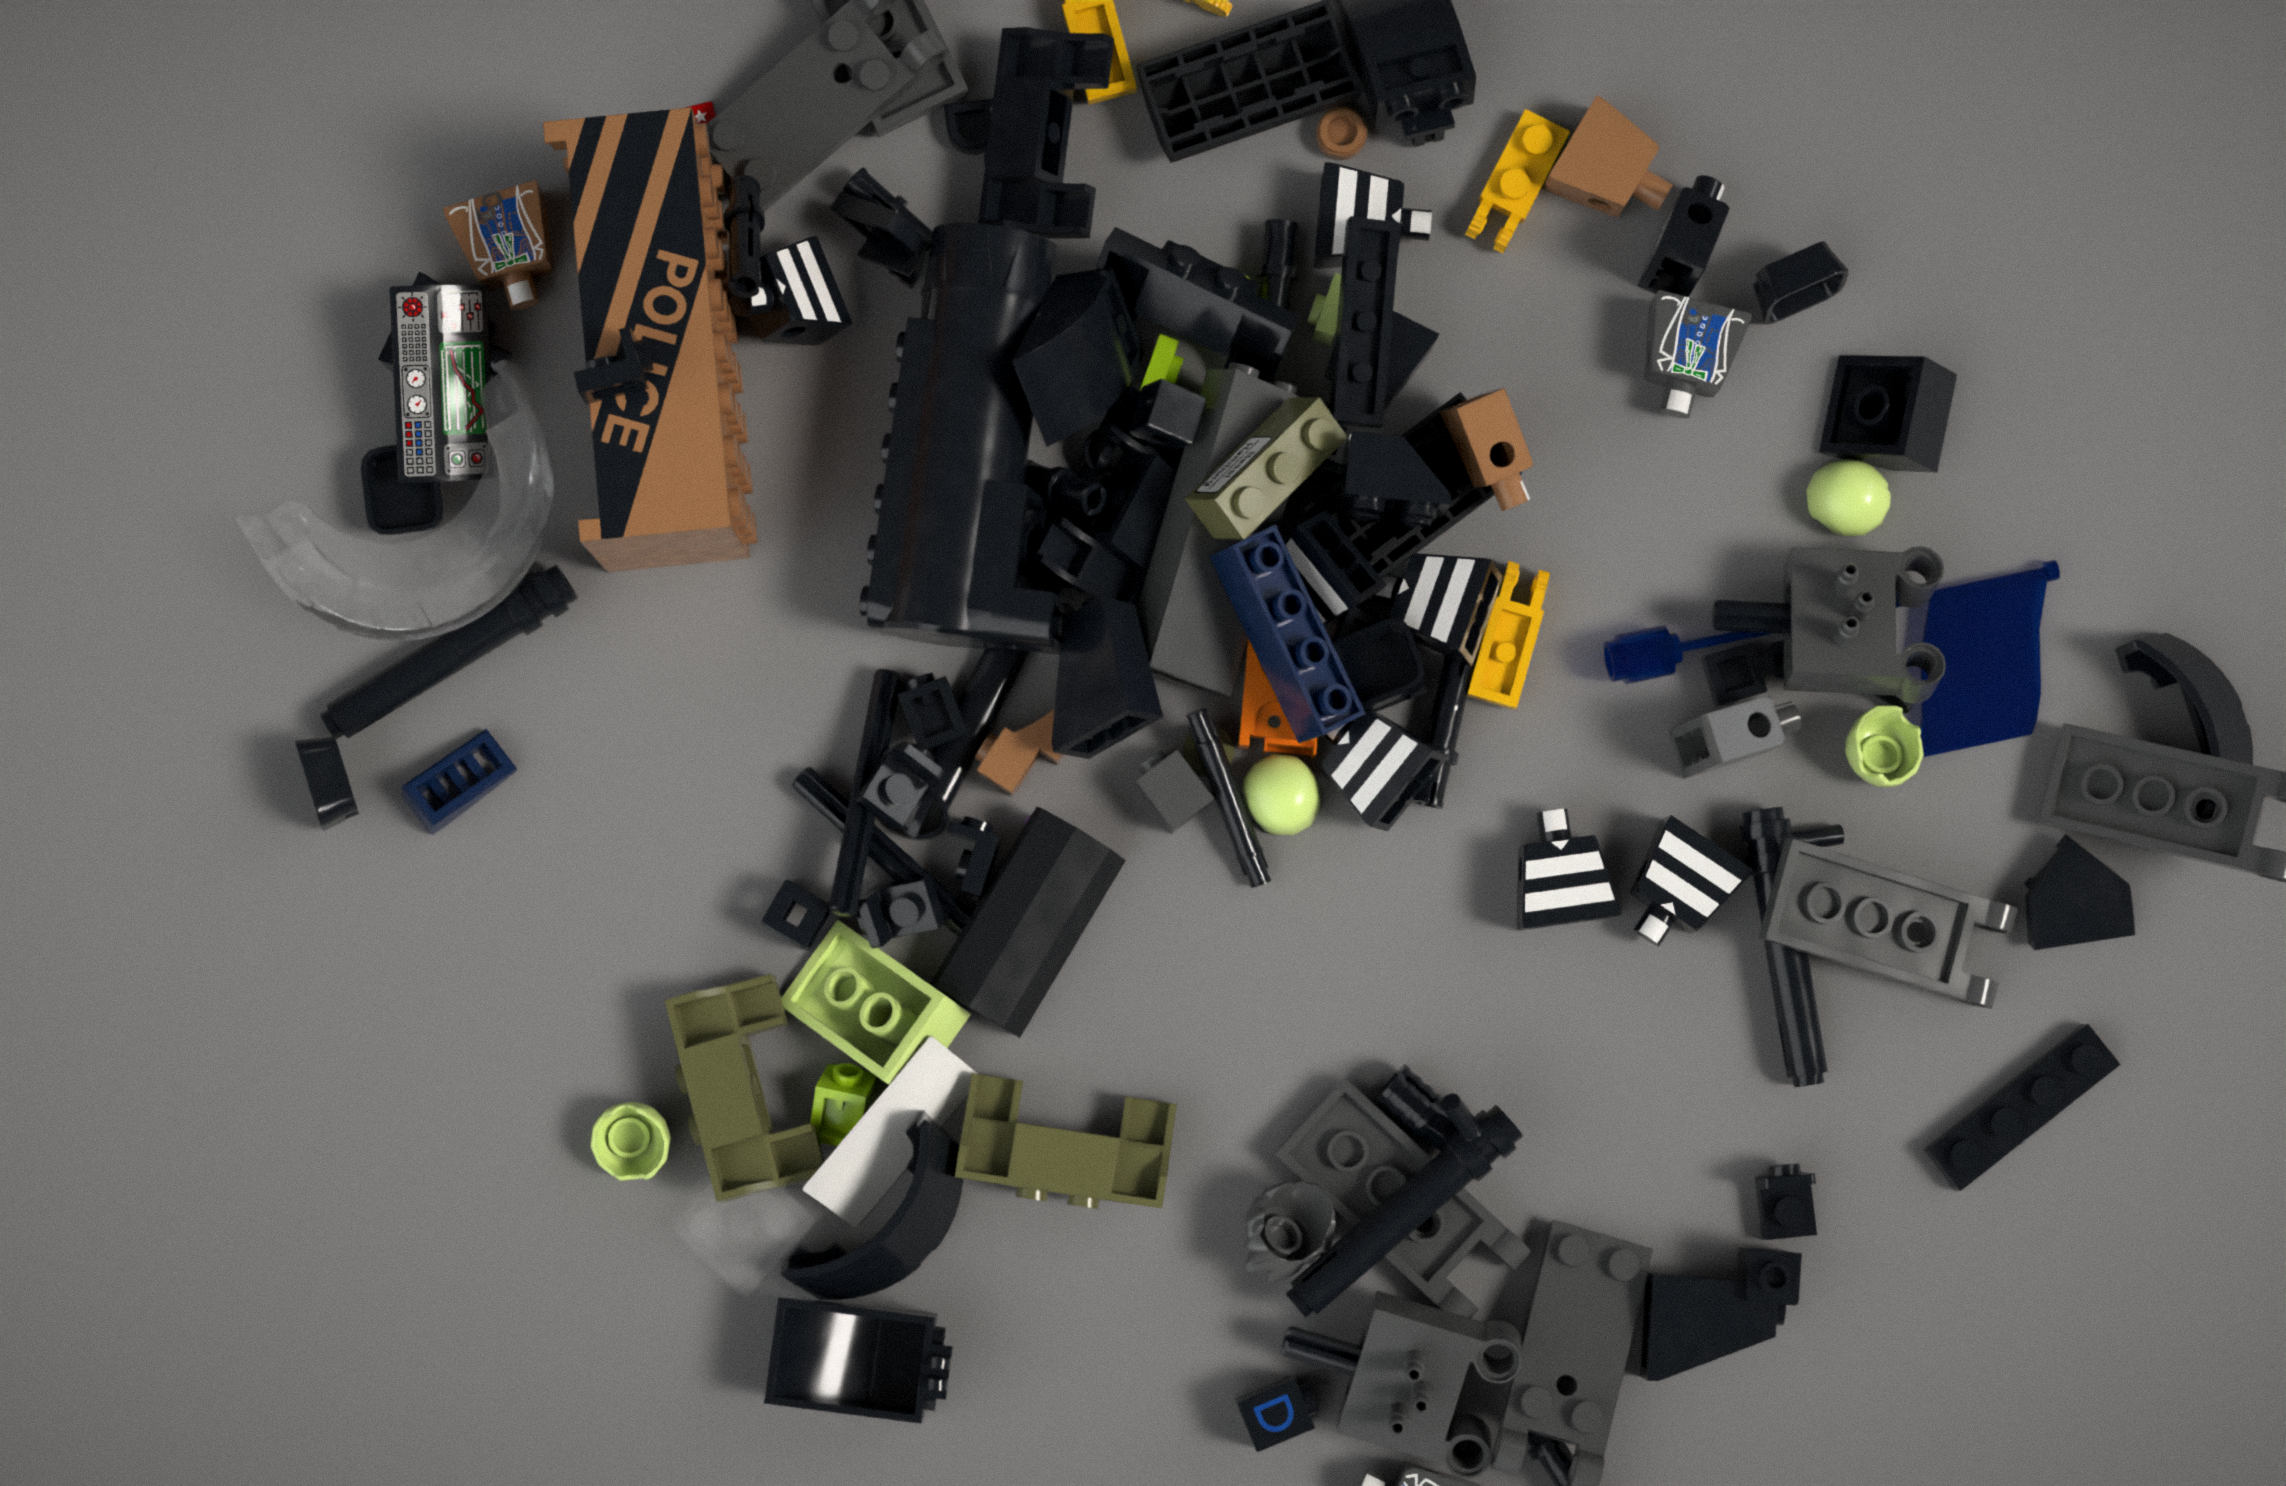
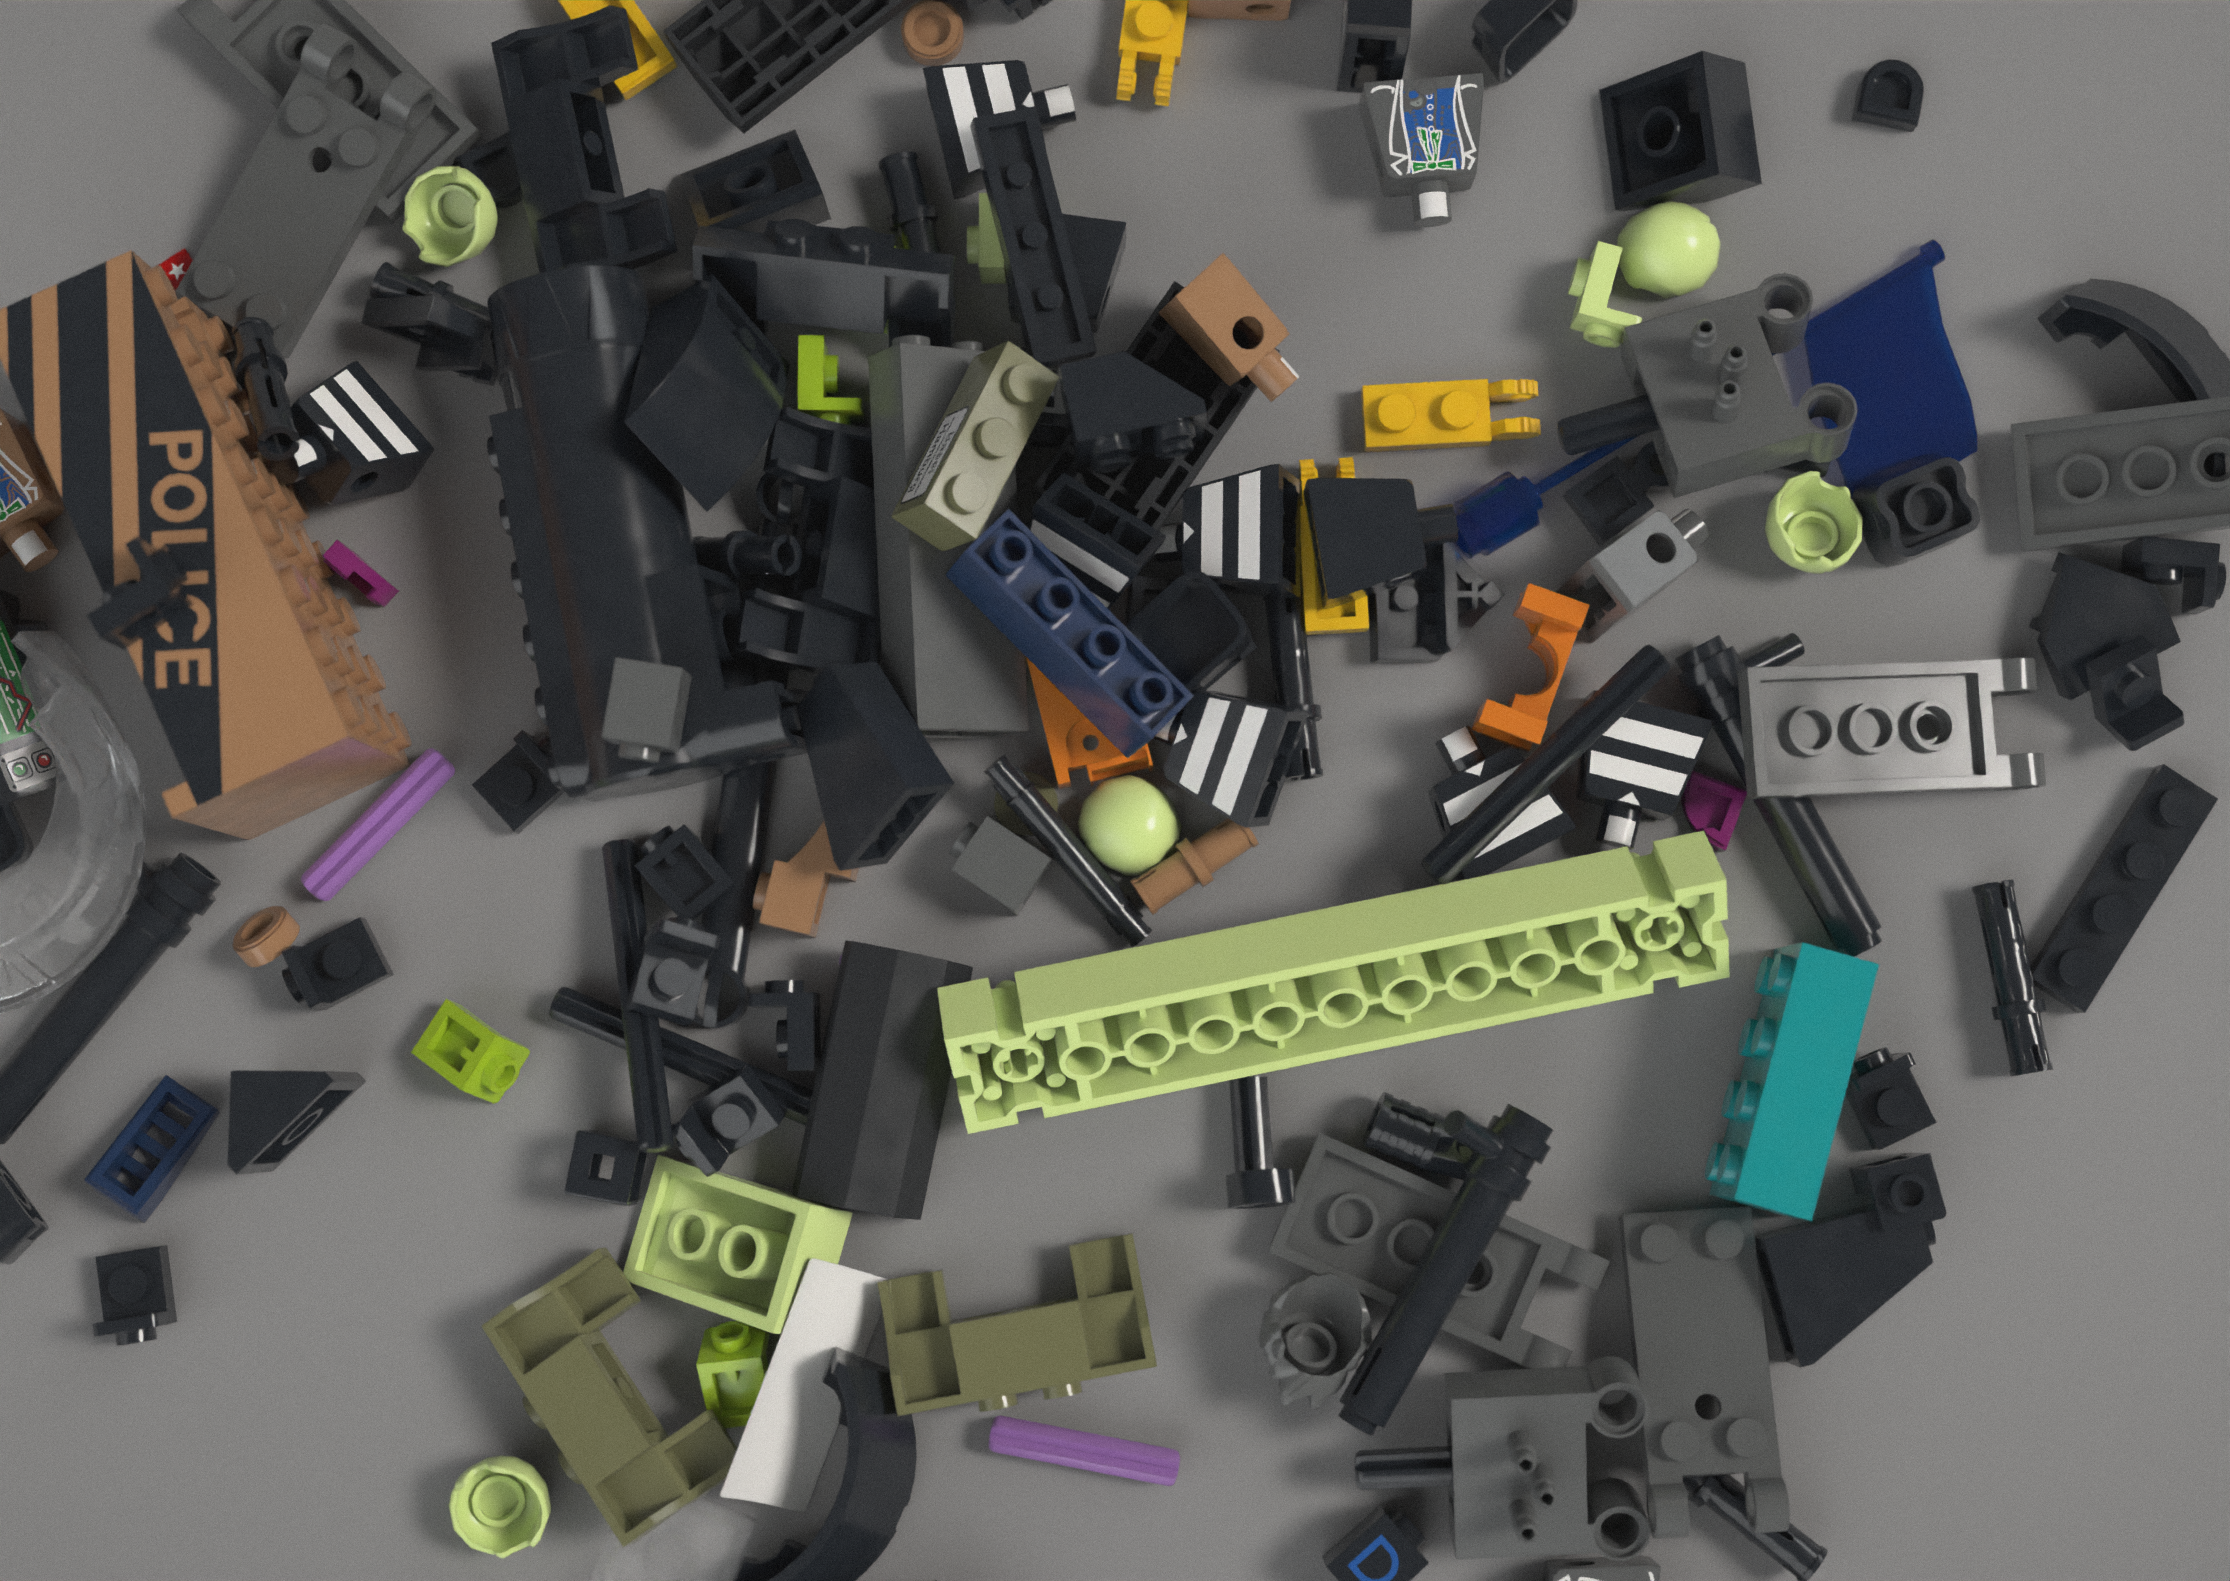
camera: 10 degrees left, 0 degrees up
black piece [1128,379,1206,452] -> none
none -> black bracket [93,1245,177,1346]
none -> black slope [227,1070,366,1175]
none -> medium nougat tile [232,906,300,968]
none -> black bracket [282,917,394,1010]
none -> medium lavender axle [301,748,455,901]
none -> magenta tile [322,539,399,607]
none -> yellowish green hair [402,166,498,267]
none -> lime bracket [411,998,530,1104]
none -> black bracket [472,730,565,834]
none -> dark grey brick [602,657,692,763]
none -> black slope [680,129,831,233]
none -> yellowish green brick [937,831,1730,1134]
none -> medium lavender axle [988,1415,1180,1486]
none -> medium nougat pin [1130,818,1259,915]
none -> black piece [1226,1076,1296,1209]
none -> black torso [1303,478,1458,609]
none -> yellow hinge [1361,379,1541,452]
none -> black slope [1368,542,1505,663]
none -> black axle [1421,644,1670,885]
none -> orange piece [1472,583,1590,752]
none -> yellowish green bracket [1568,241,1642,348]
none -> magenta tile [1681,771,1747,852]
none -> teal brick [1705,942,1879,1221]
none -> black piece [1851,453,1980,566]
none -> black tile [1852,59,1924,132]
none -> black pin [1972,879,2053,1076]
none -> black bracket [2085,635,2185,751]
none -> black bracket [2121,536,2226,615]

